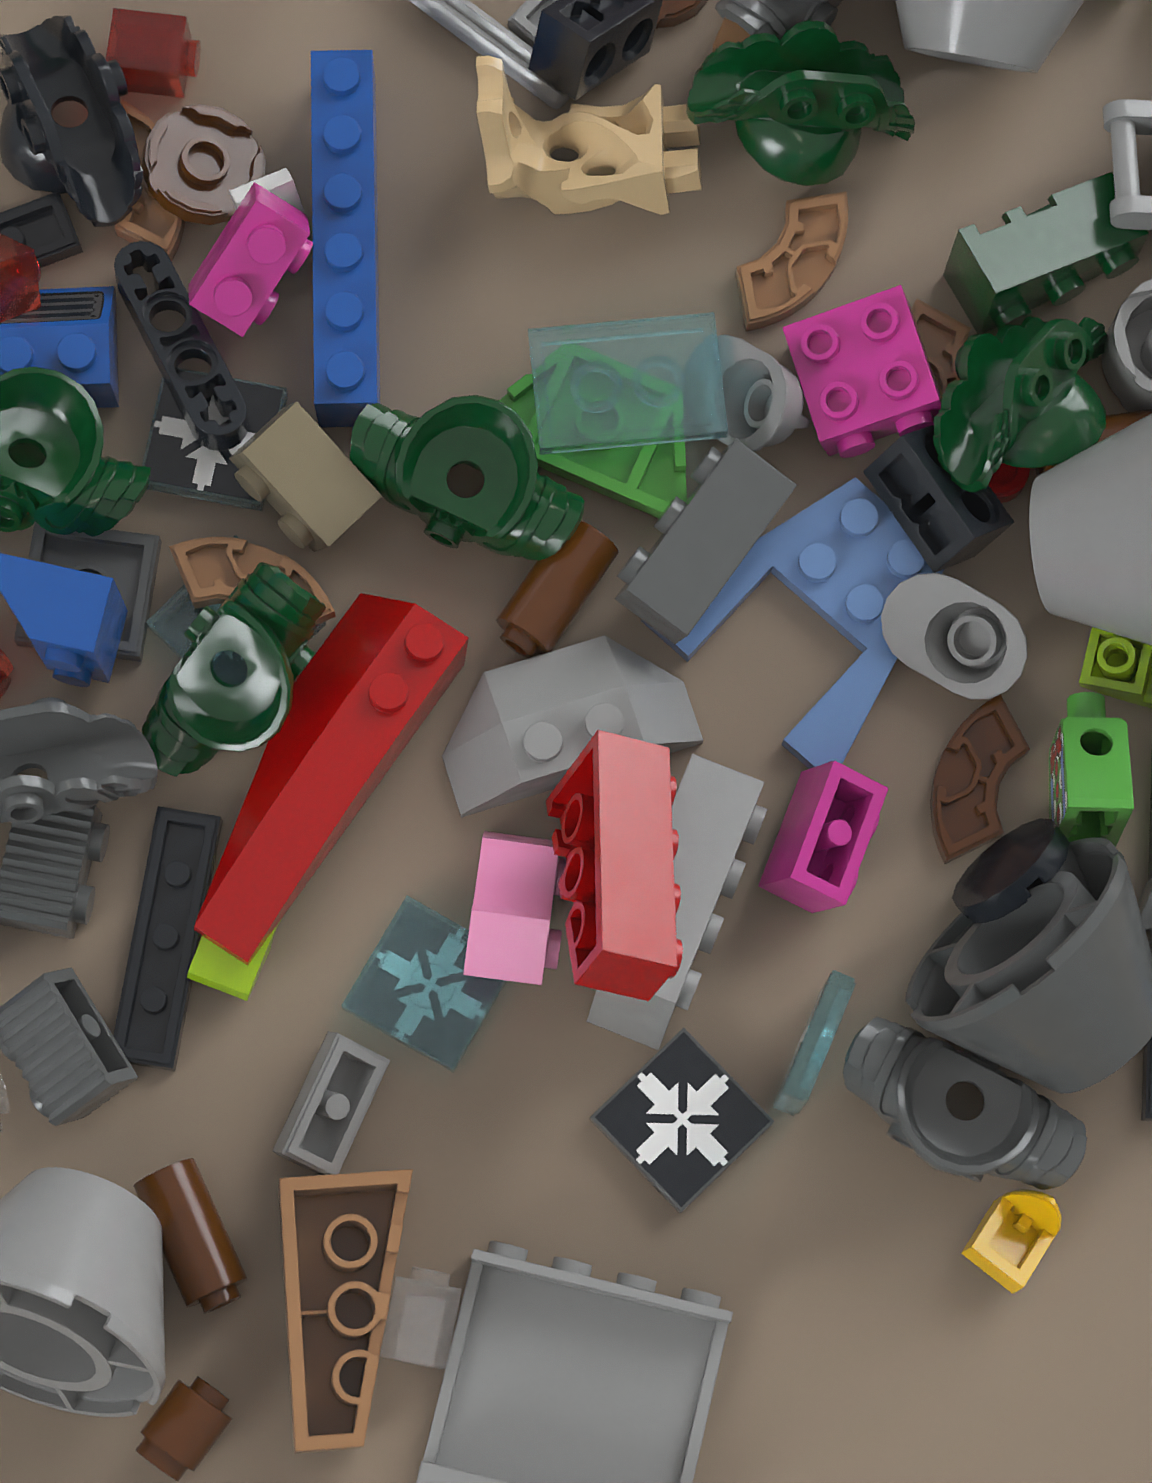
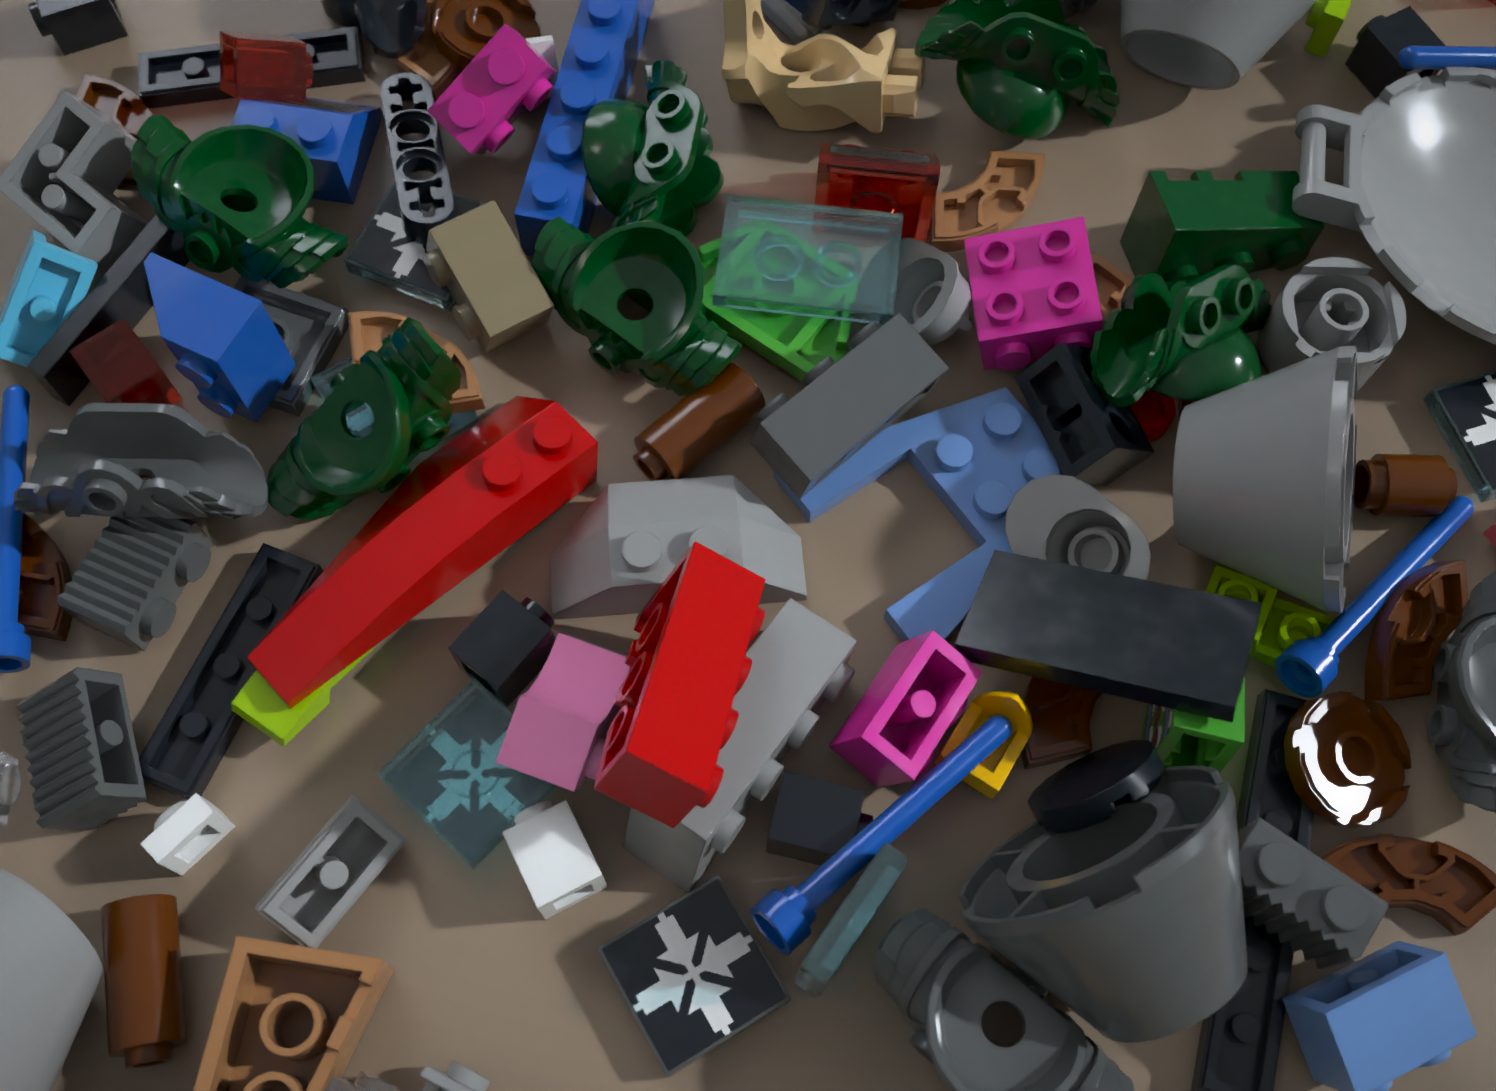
camera: 15 degrees right, 10 degrees down
none -> white plate [140,793,236,876]
none -> black brick [448,589,556,707]
none -> white brick [502,800,608,919]
none -> dark green piece [581,60,724,237]
none -> blue piece [750,715,1013,955]
none -> black brick [766,771,873,866]
none -> clear red slope [812,143,941,243]
none -> yellow plate [934,691,1033,799]
none -> black tile [955,550,1262,723]

